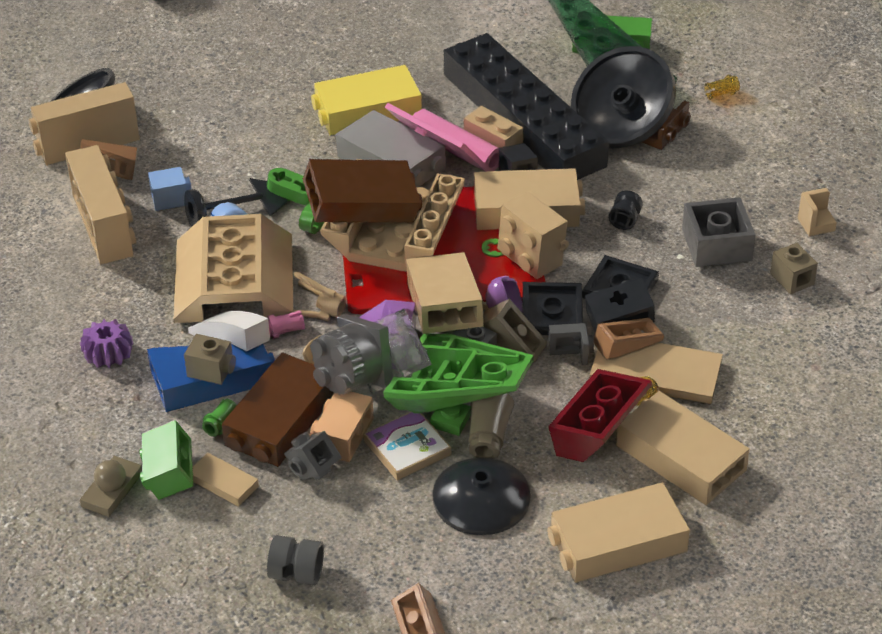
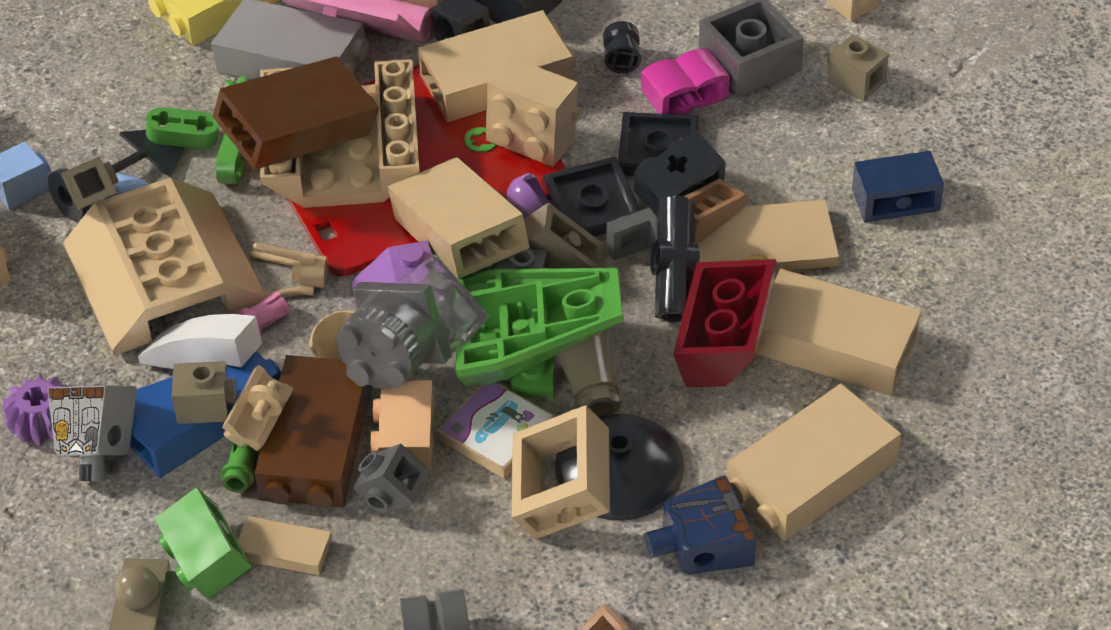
camera: 20 degrees left, 5 degrees up
none -> light grey torso [48,386,136,481]
none -> dark tan brick [61,156,119,209]
none -> tan hips [222,365,294,451]
none -> tan window [511,405,610,539]
none -> dark pink brick [641,48,730,115]
none -> dark blue torso [644,475,756,575]
none -> black piece [650,196,700,323]
none -> dark blue brick [852,151,944,223]

